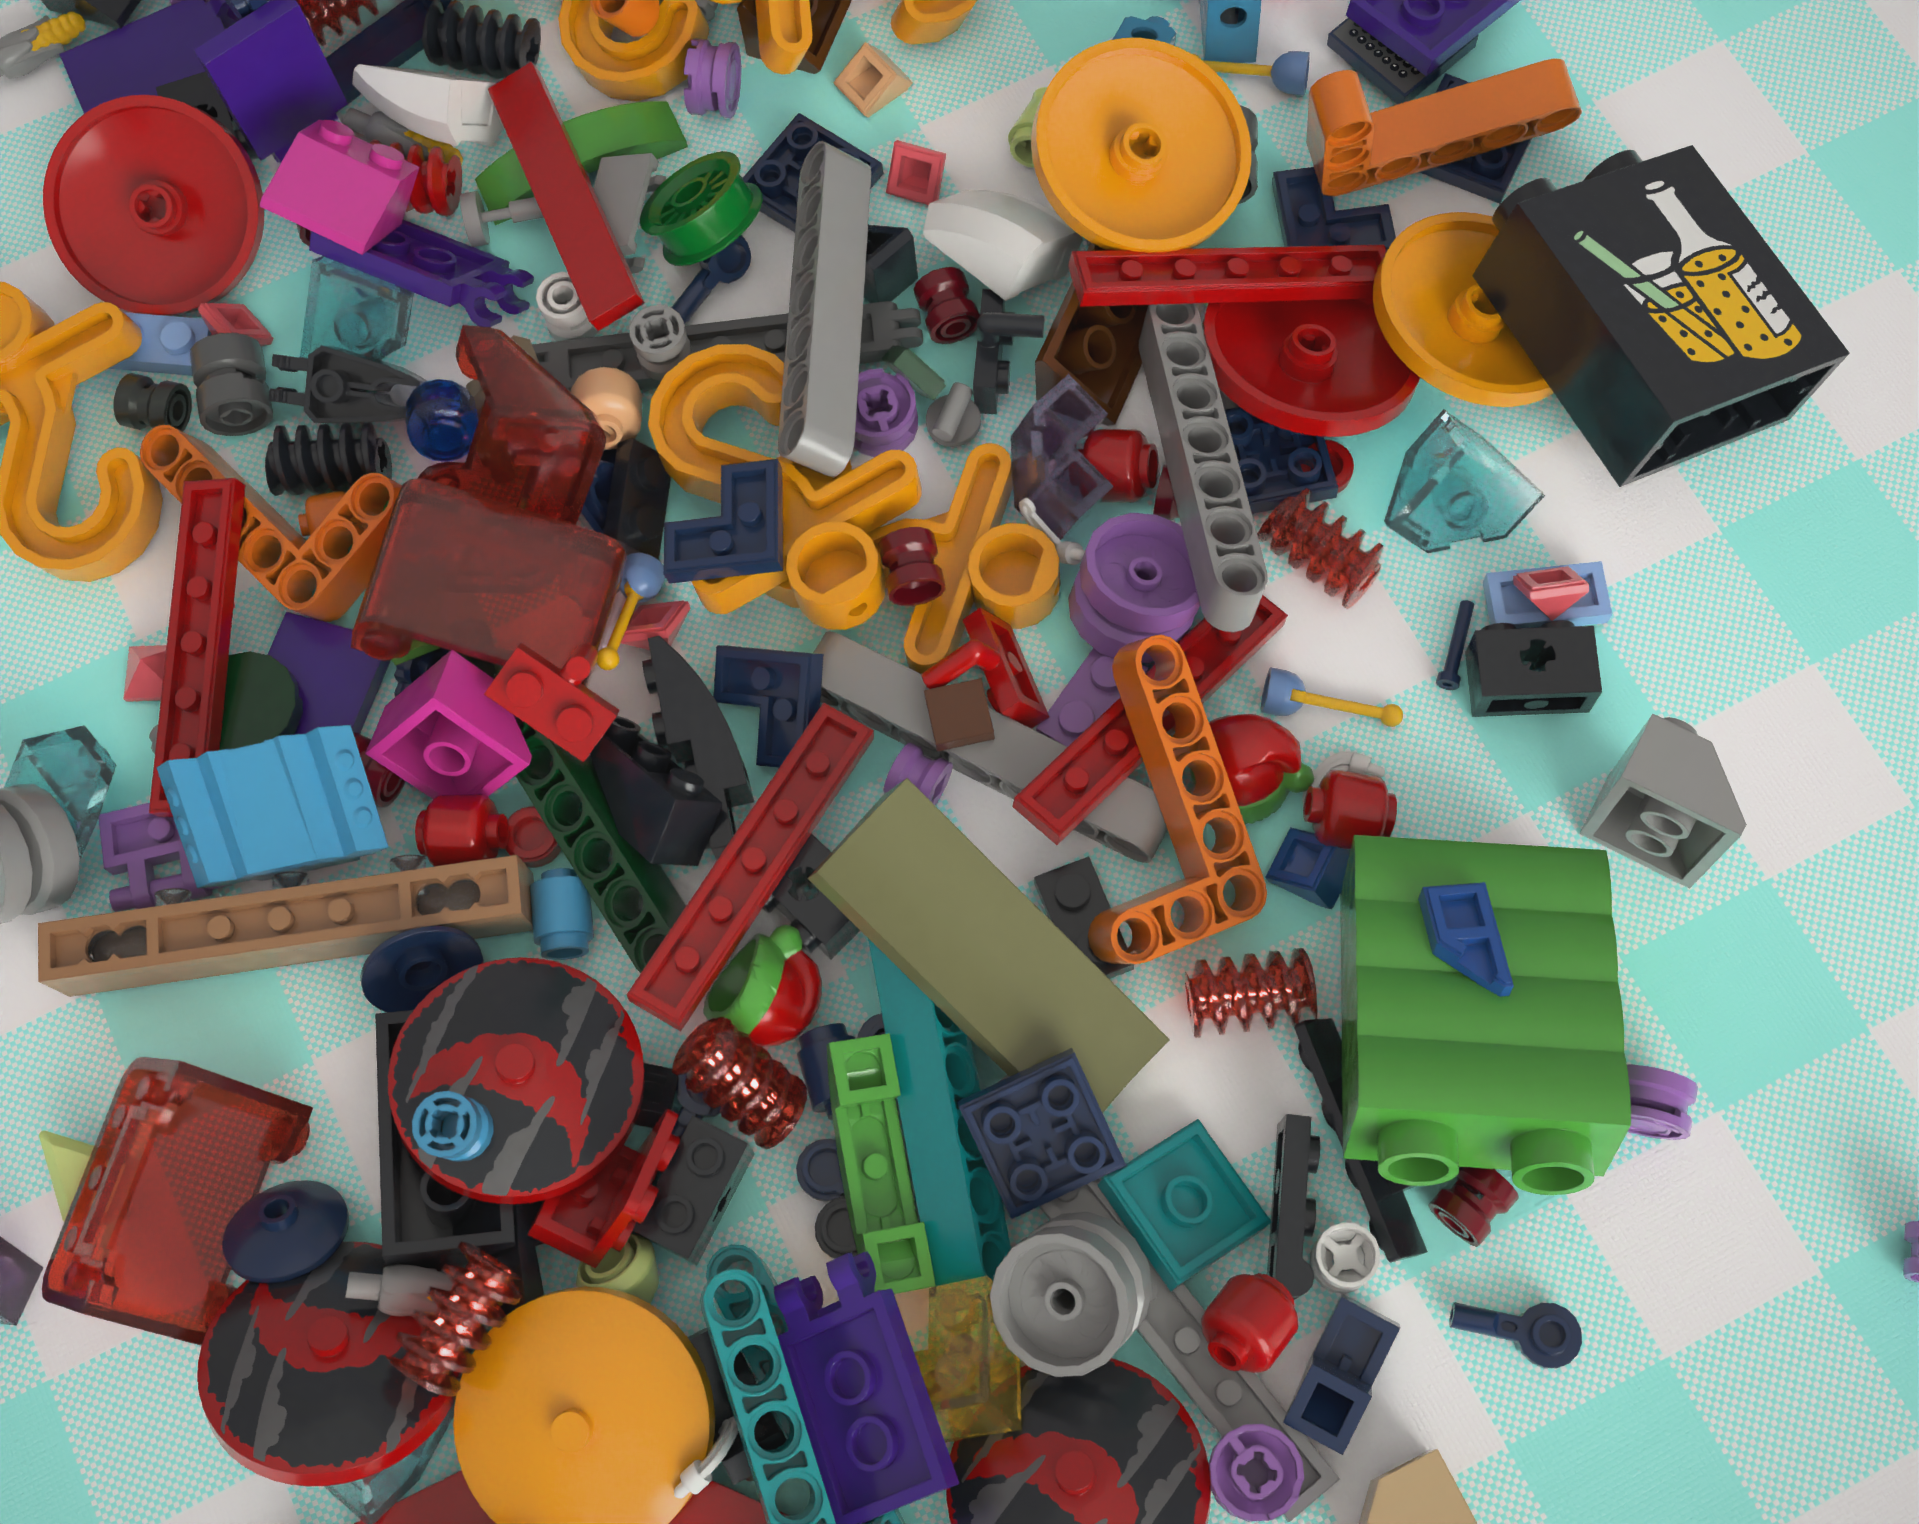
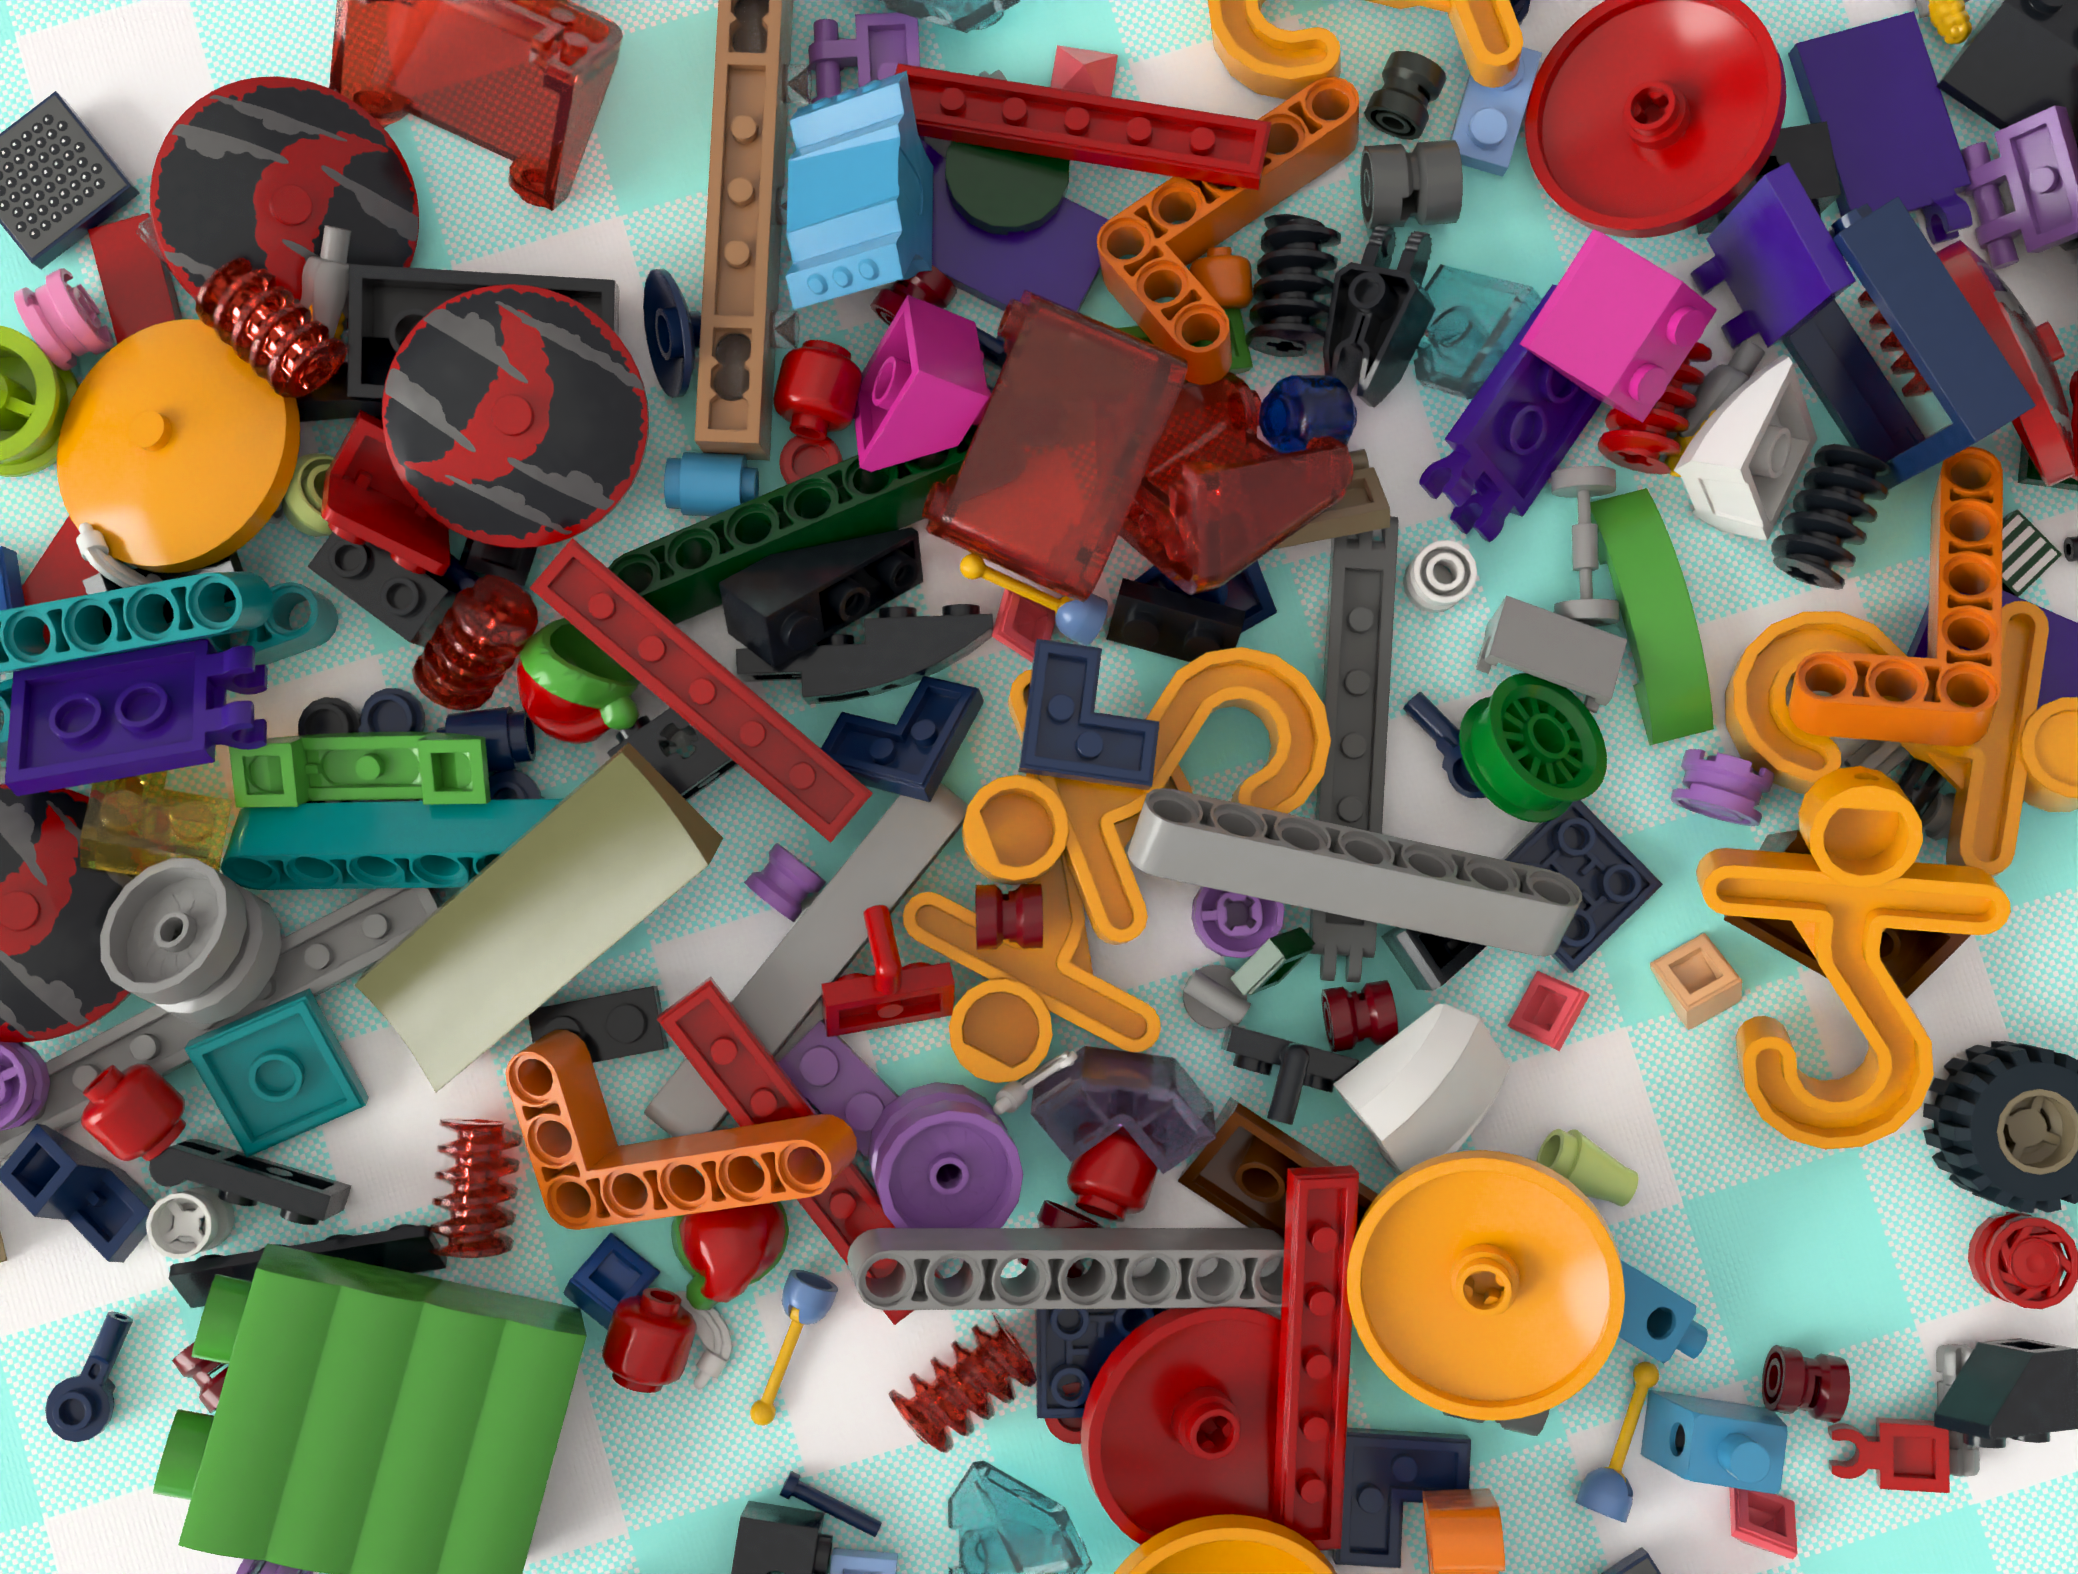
camera: 90 degrees right, 15 degrees up
coral slope [198,303,274,346] -> none
dark blue dish [222,1180,349,1283] -> none
dark azure wheel [412,1091,494,1162] -> none
red plate [484,642,620,762] -> none
red tile [488,61,645,331] -> none
light nougat head [569,367,643,450] -> none
light grey wheel [629,305,693,381] -> none
reddish brown tile [924,678,995,752] -> none
dark blue tile [957,1048,1126,1220] -> none
blue tile [1418,882,1514,997] -> none

